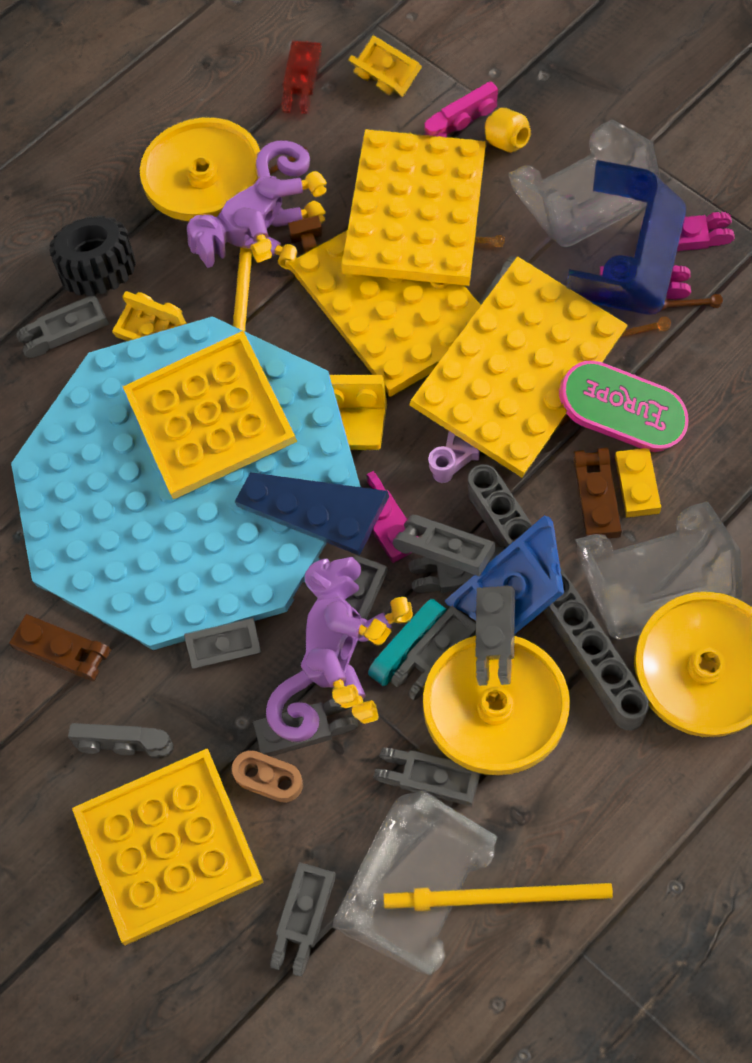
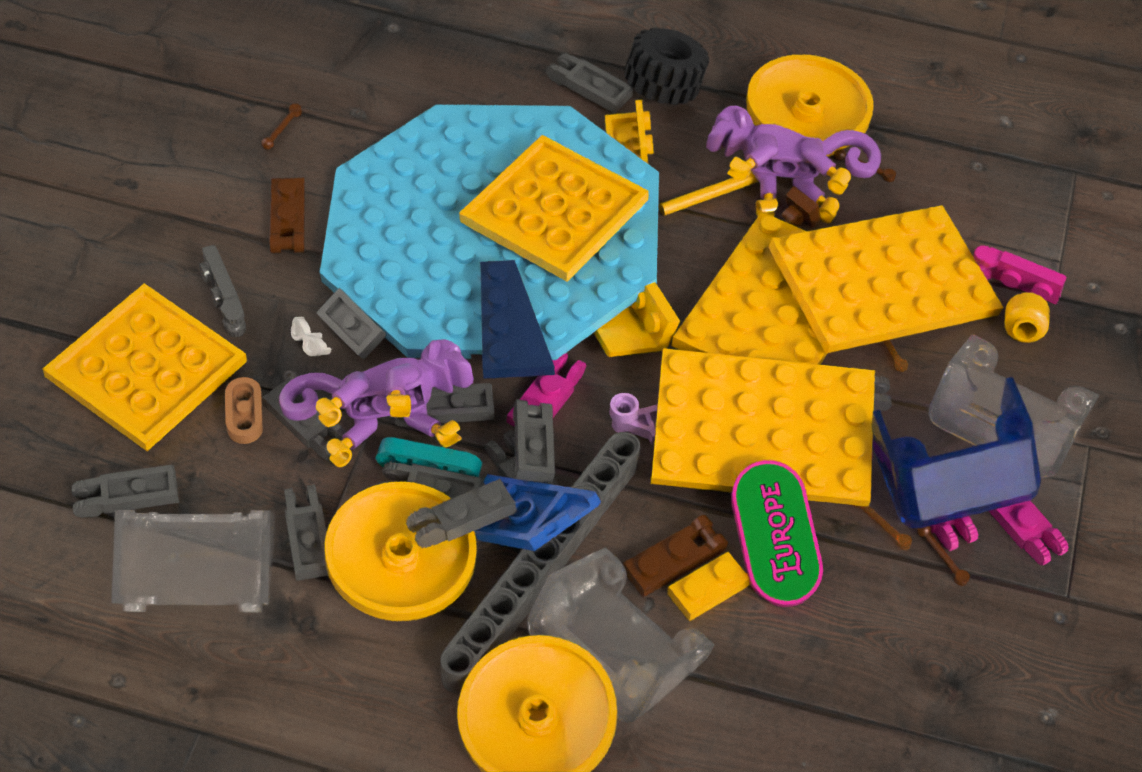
camera: 50 degrees right, 10 degrees down
clear red hinge [282,41,322,114] -> none
yellow bracket [348,35,422,97] -> none
yellow bar [384,883,613,911] -> none
none -> white piece [291,317,332,356]

